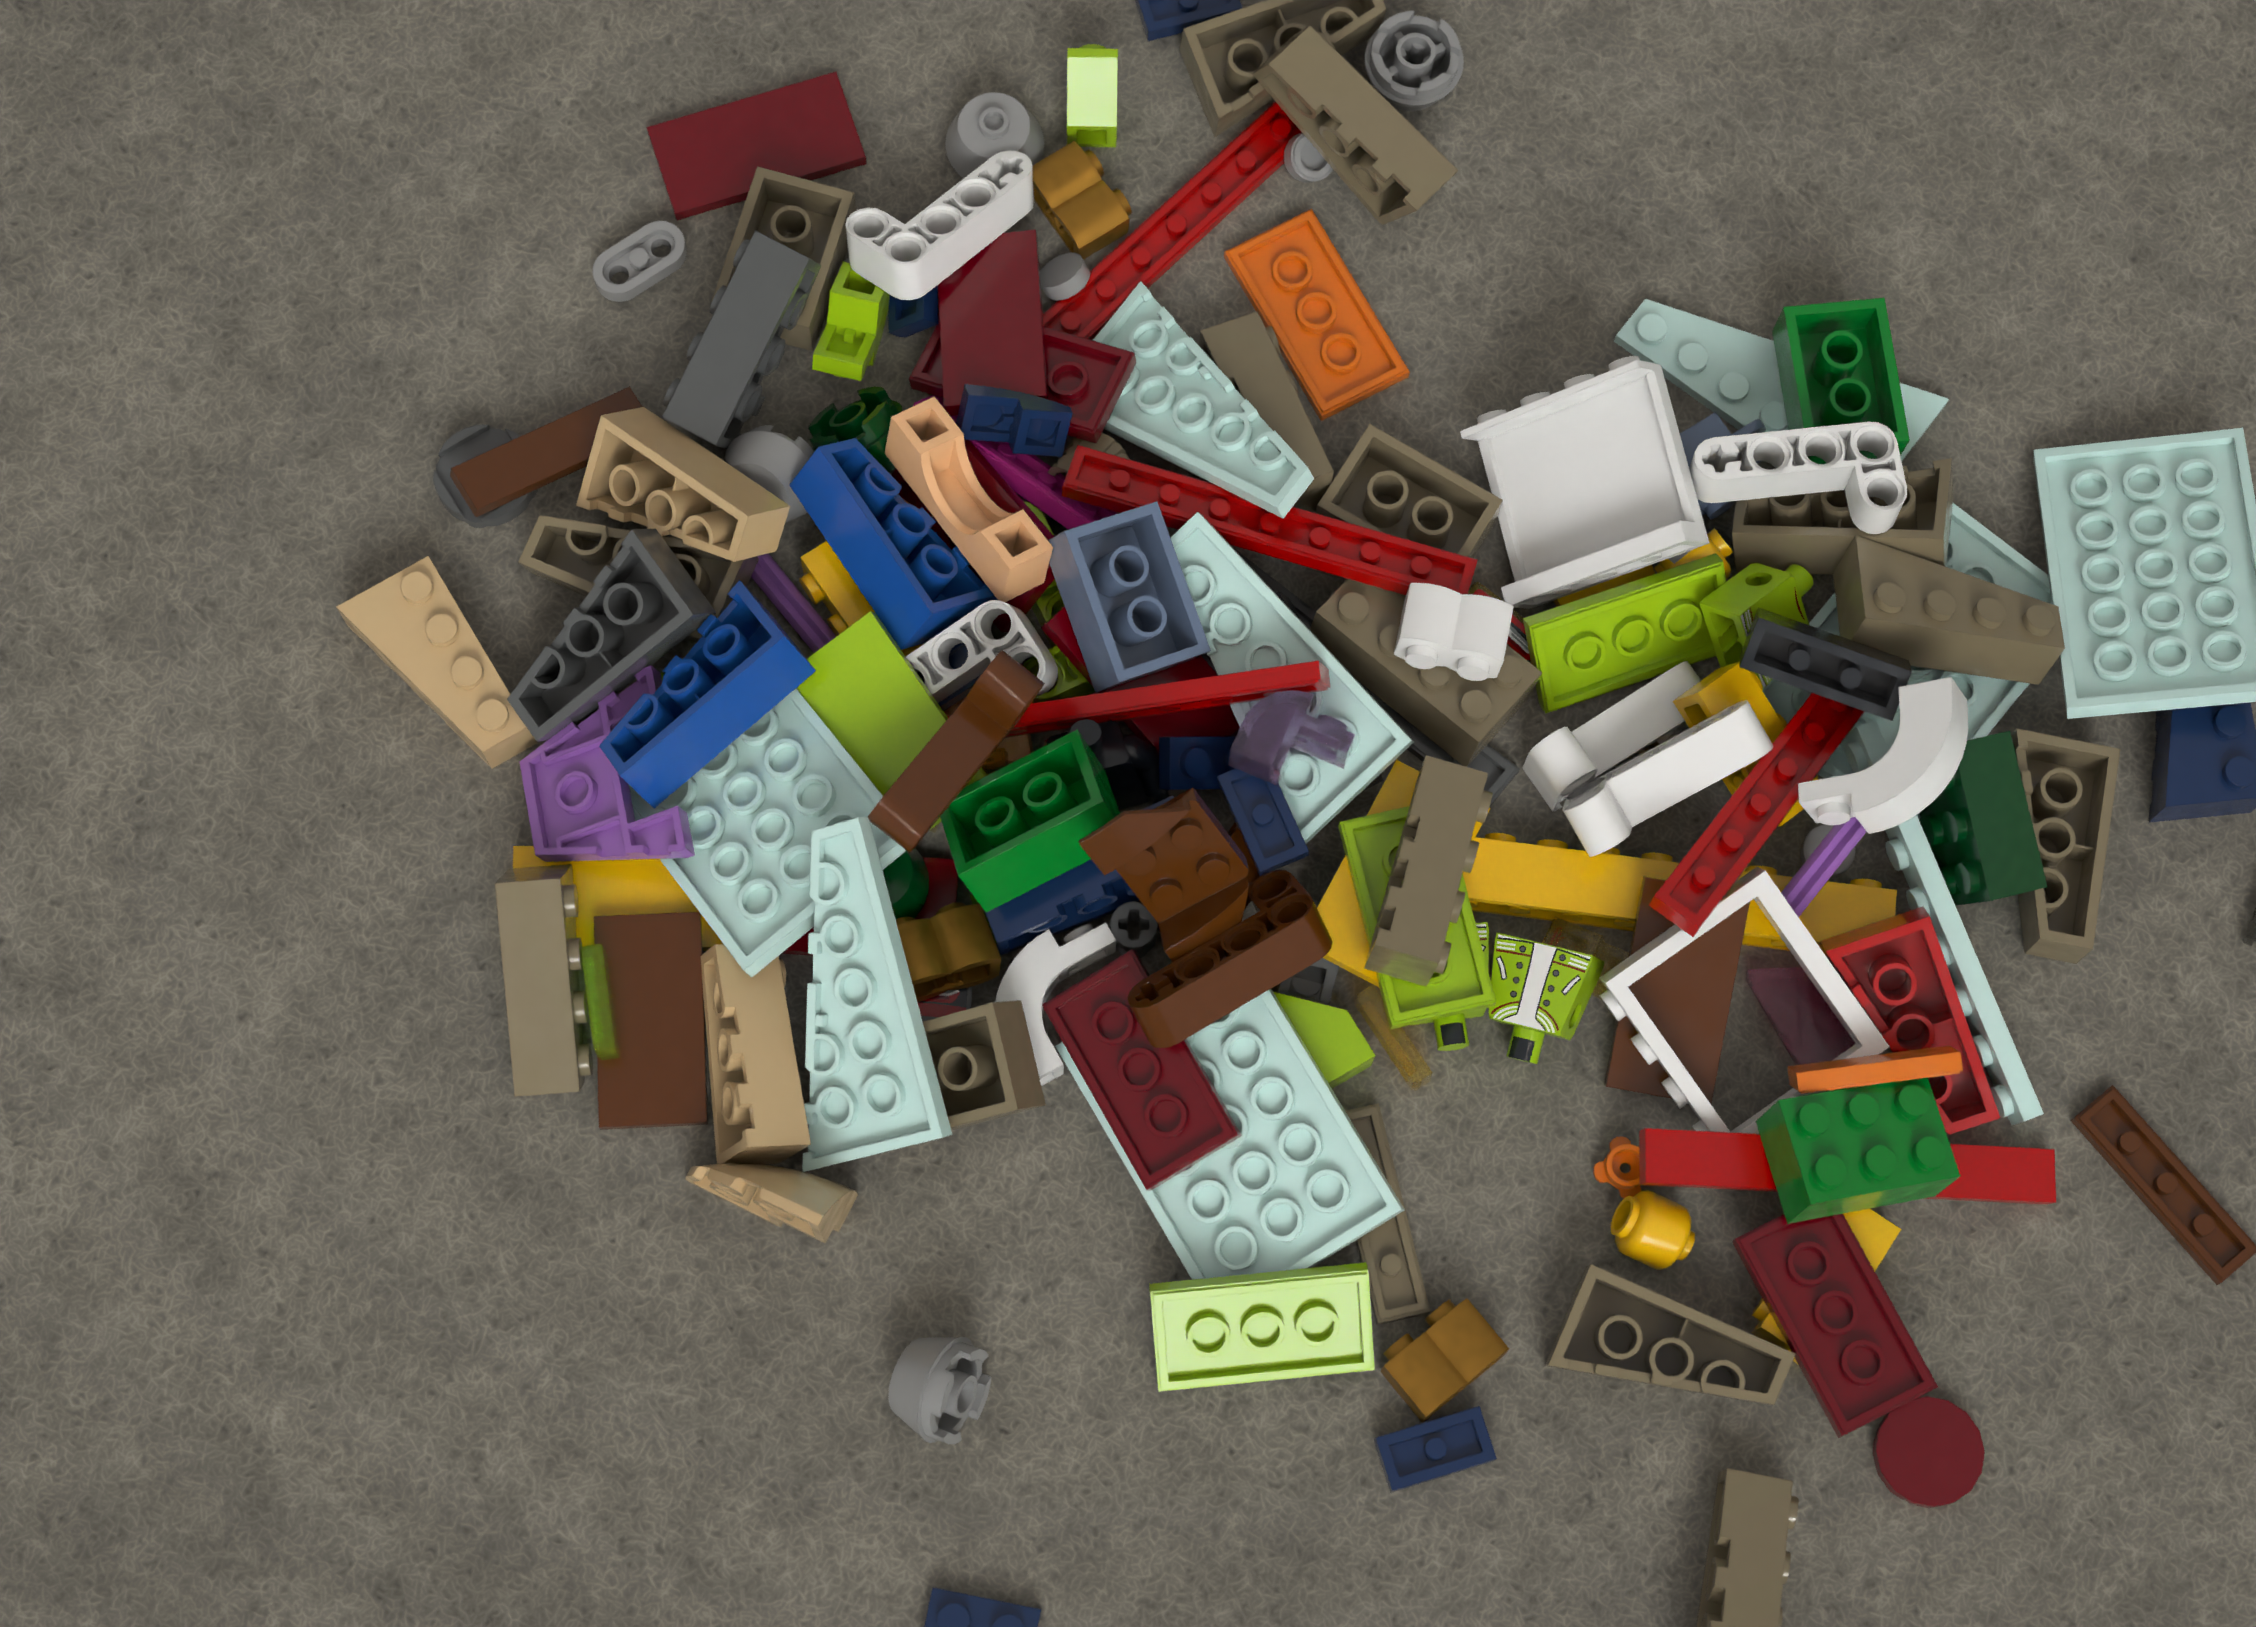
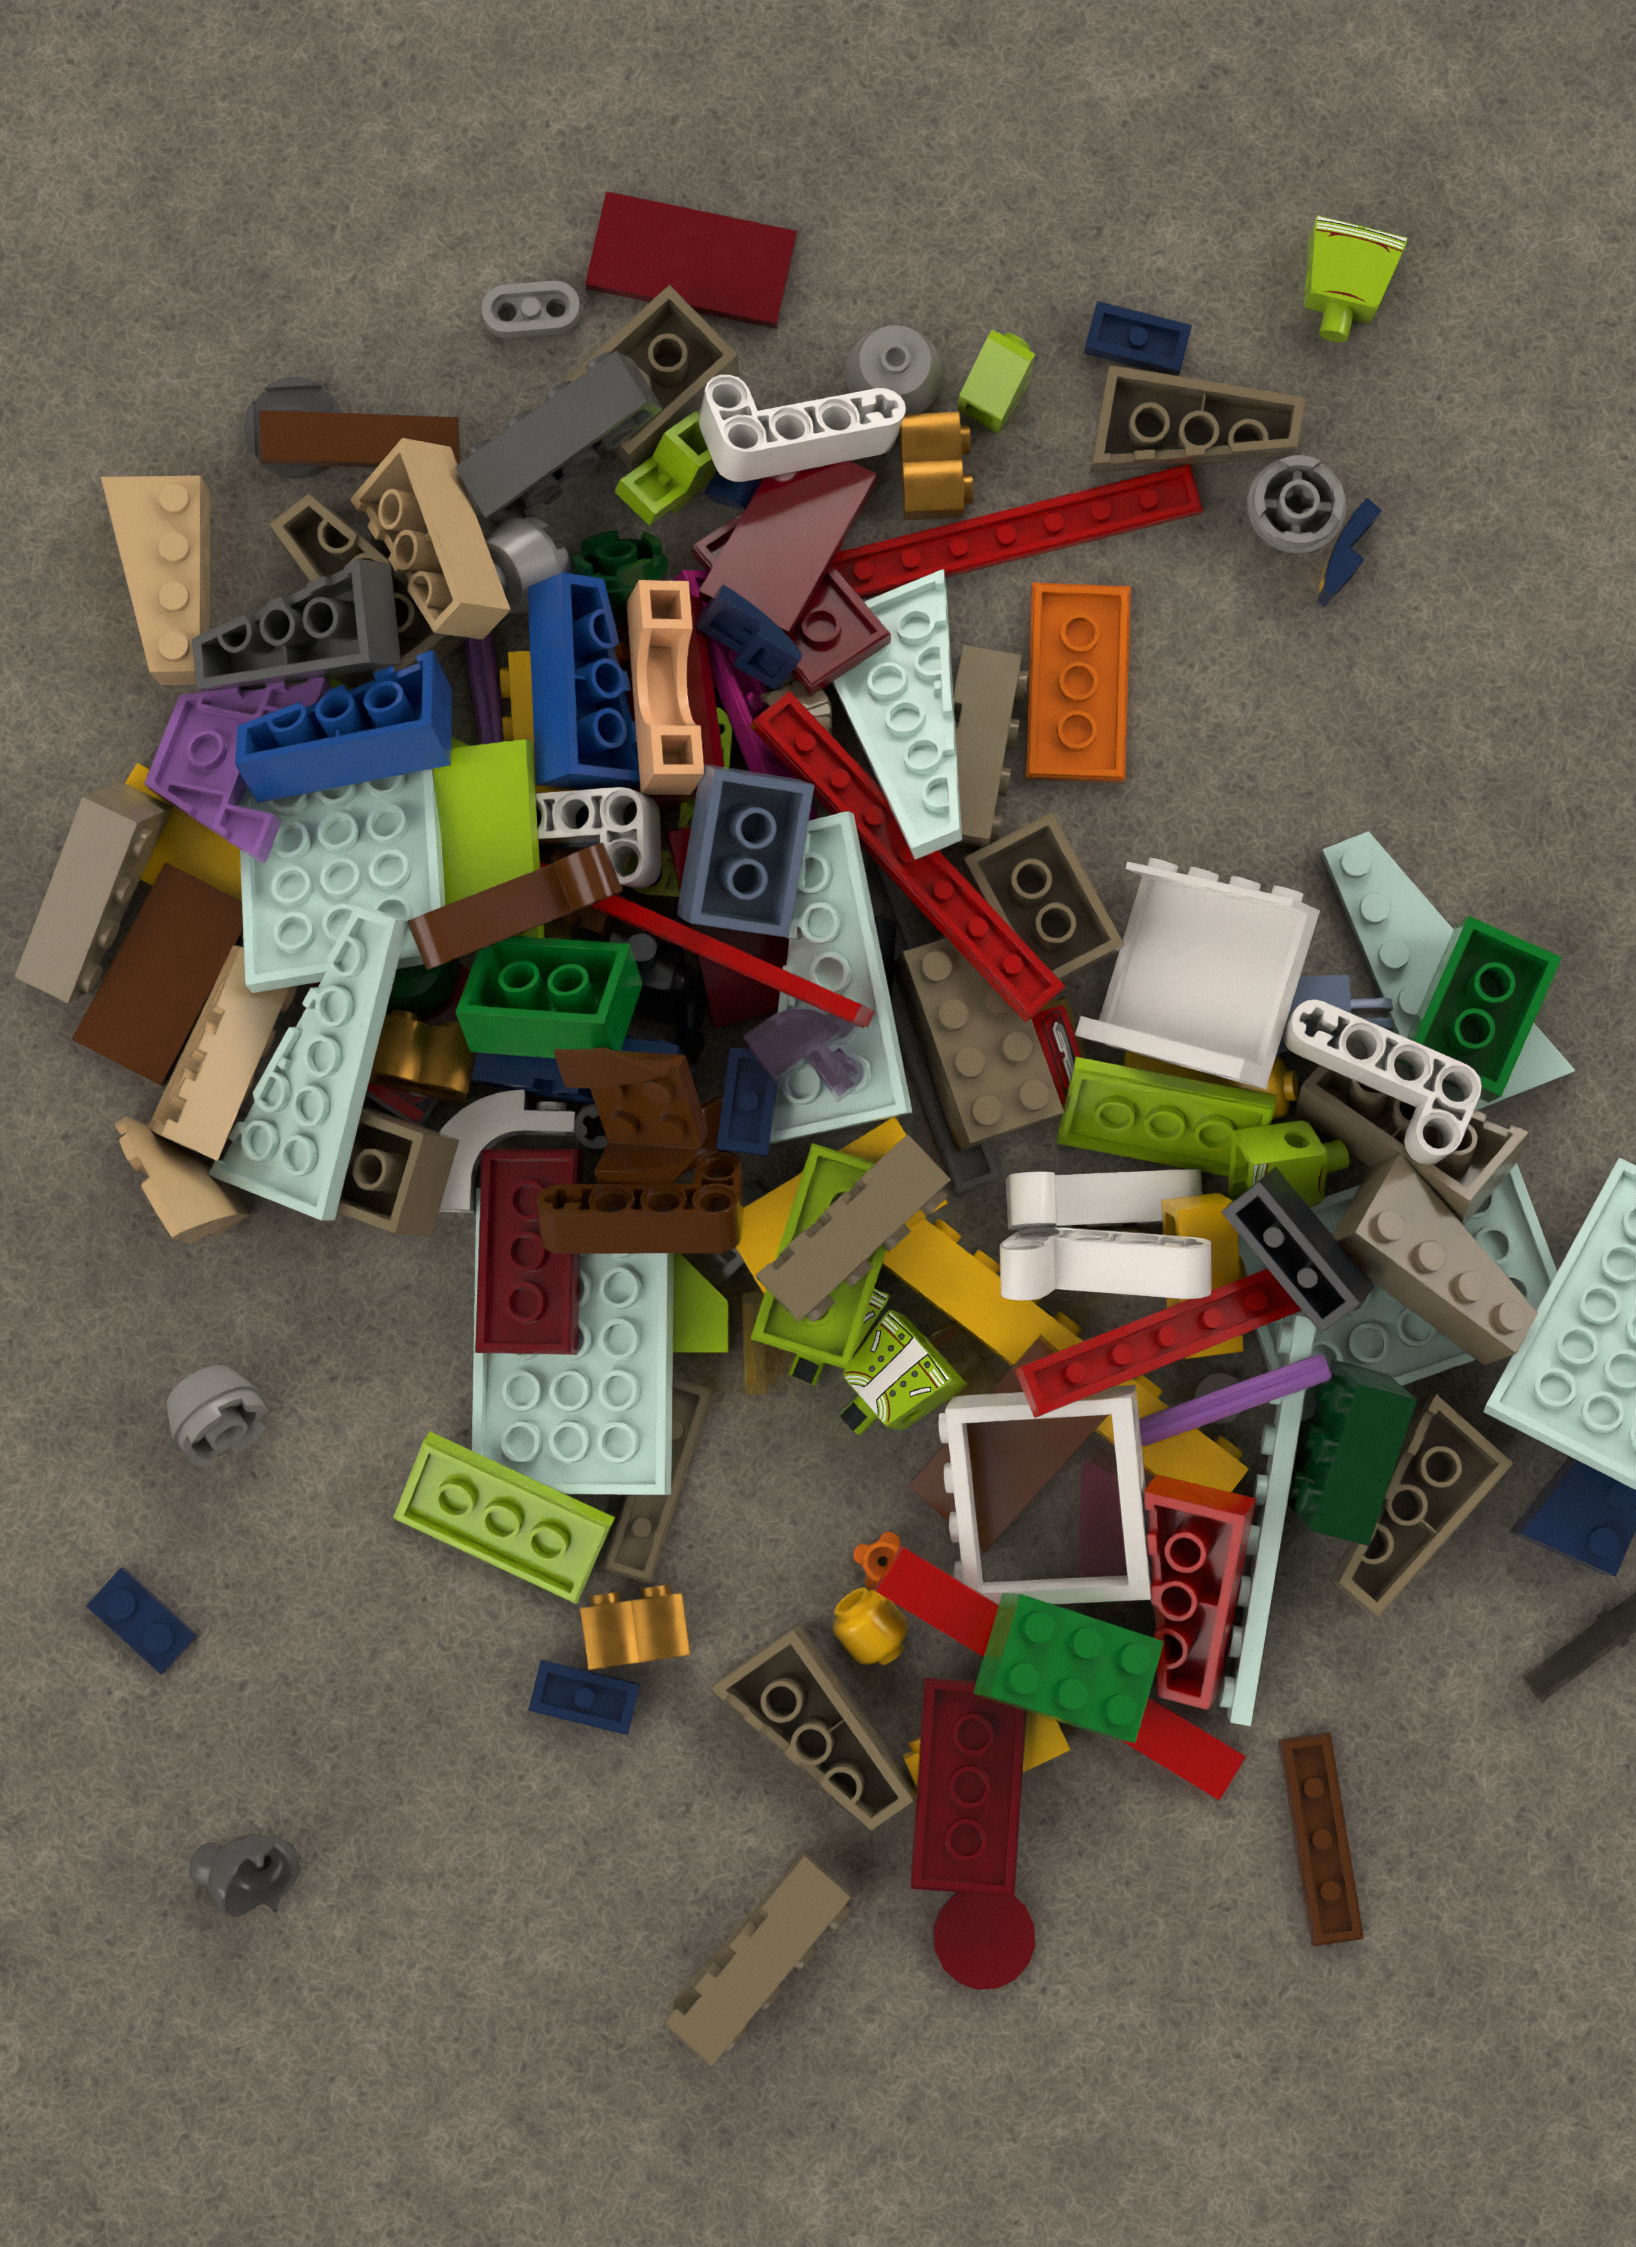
camera: 30 degrees right, 10 degrees up
clear neon green tile [581,944,620,1060] -> none
light grey tile [1040,252,1090,300] -> none
dark blue plate [1159,736,1256,790] -> none
dark tan wedge [1253,25,1458,225] -> none
light grey tile [1284,133,1333,182] -> none
white brick [1394,583,1514,681] -> none
orange tile [1787,1045,1963,1094] -> none
white arch [1798,677,1968,834] -> none
none -> dark blue slope [1318,498,1382,607]

